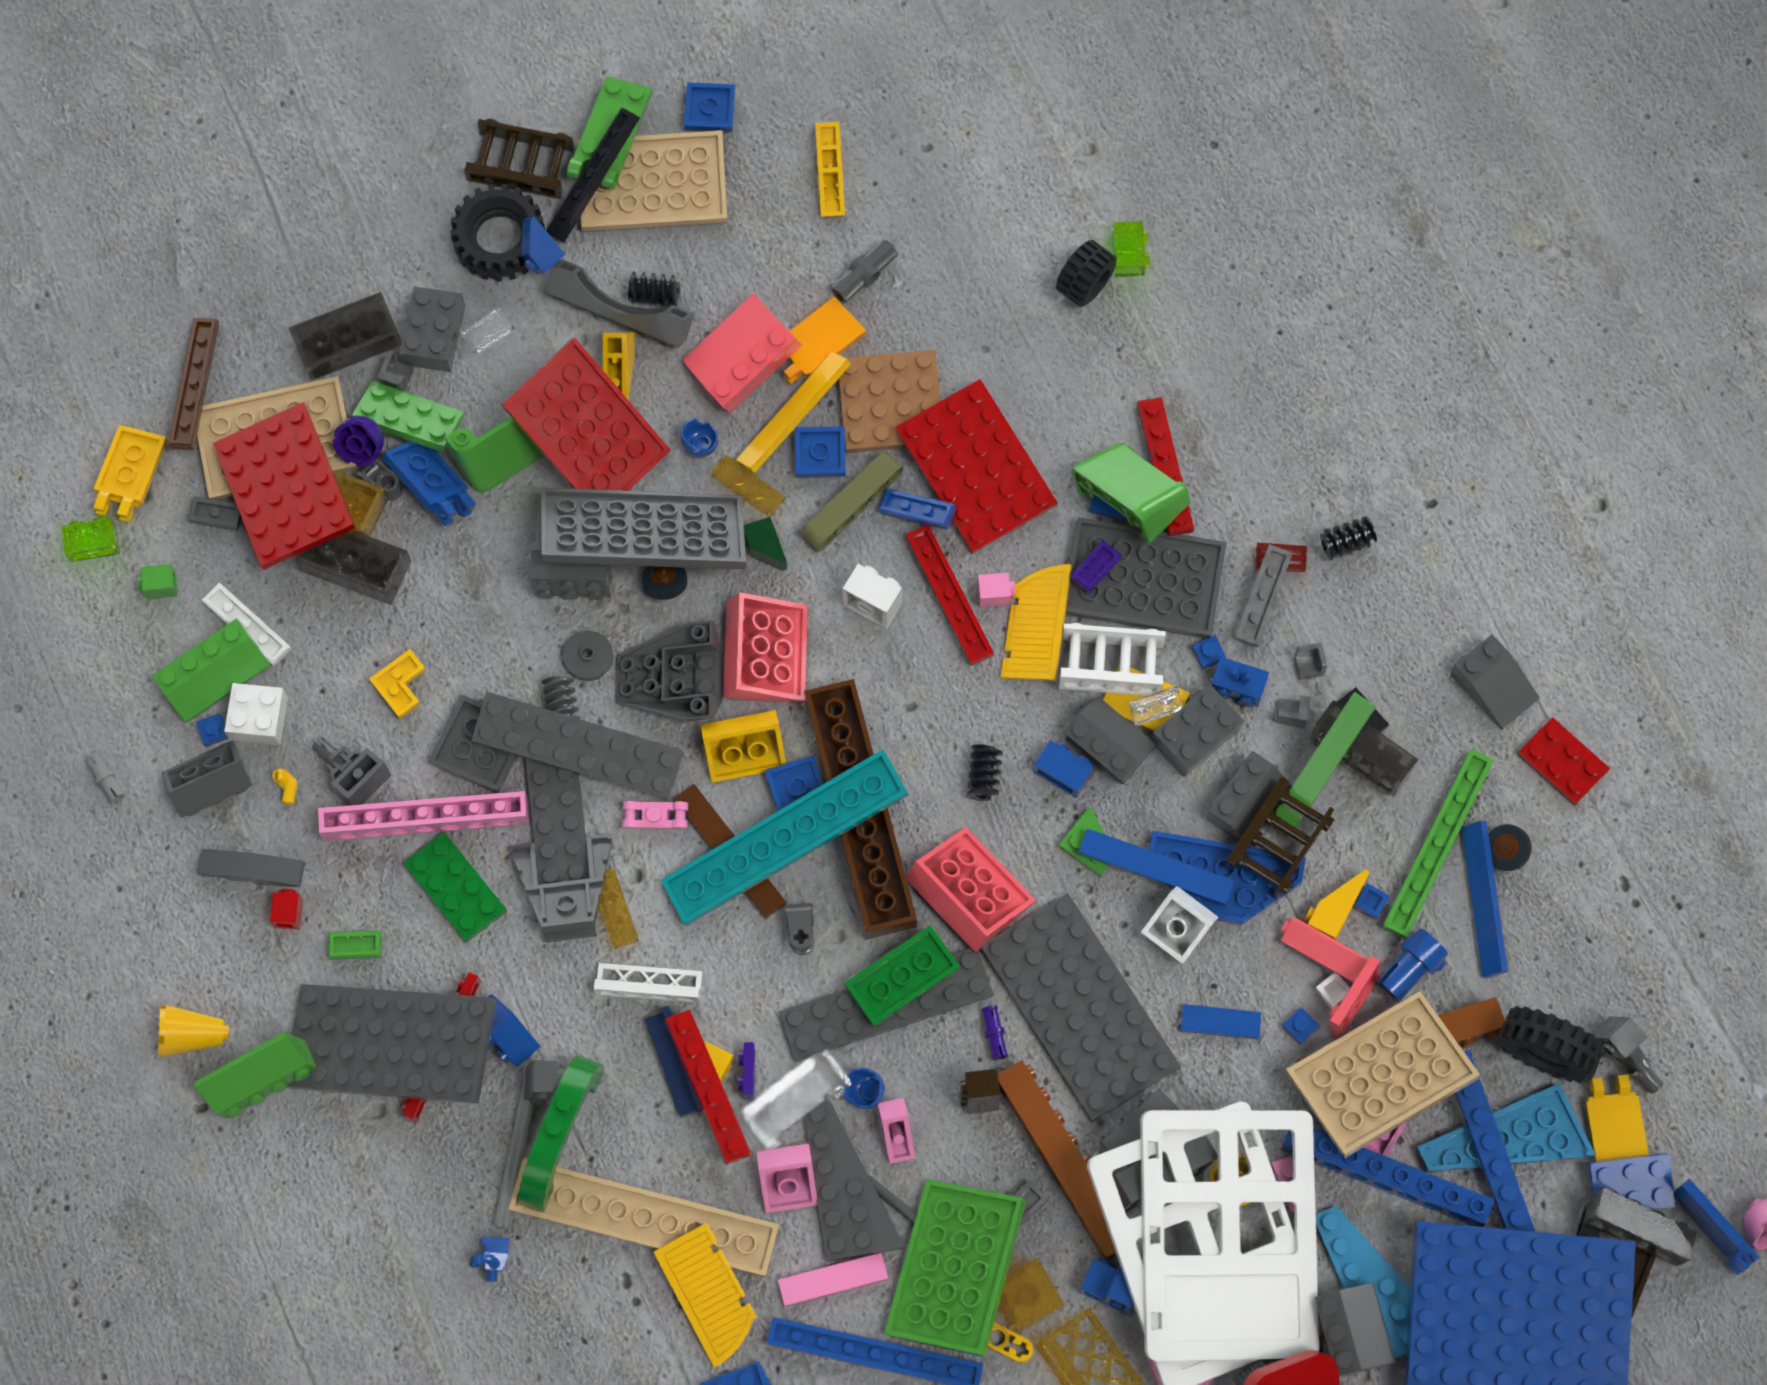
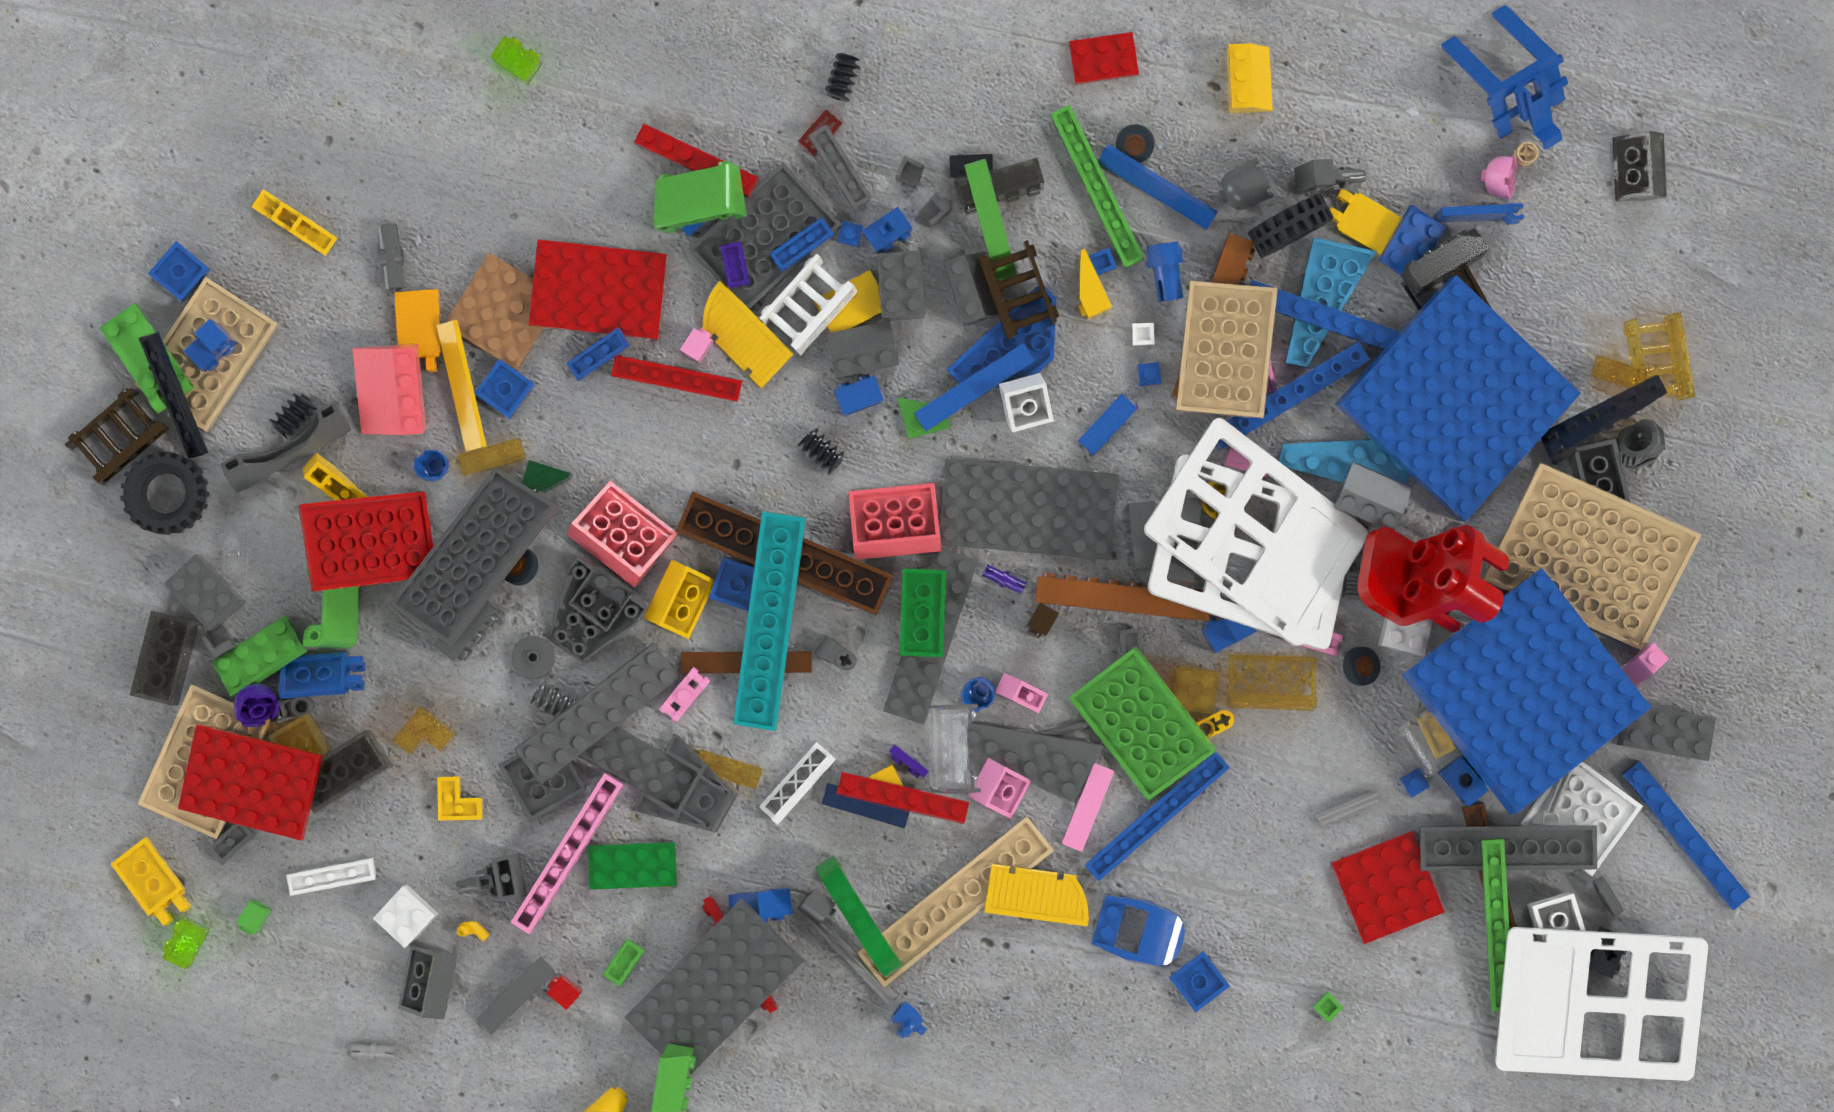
camera: 55 degrees left, 15 degrees up
bright green slope [152,618,271,723] -> none
reddish brown tile [168,318,219,450] -> none
blue plate [196,713,229,747] -> none
blue slope [521,216,565,275] -> none
olive beam [801,451,904,551] -> none
white brick [843,564,902,629] -> none
black tyre [1056,239,1117,307] -> none
clear plate [1129,685,1183,726] -> none
coral piece [1281,917,1380,1039] -> none
dark grey slope [1450,634,1540,730] -> none
none -> blue brick [184,319,238,372]
none -> clear yellow brick [393,707,458,754]
none -> blue tile [769,217,835,272]
none -> dark grey cylinder [1219,158,1274,210]
none -> yellow slope [1226,43,1273,114]

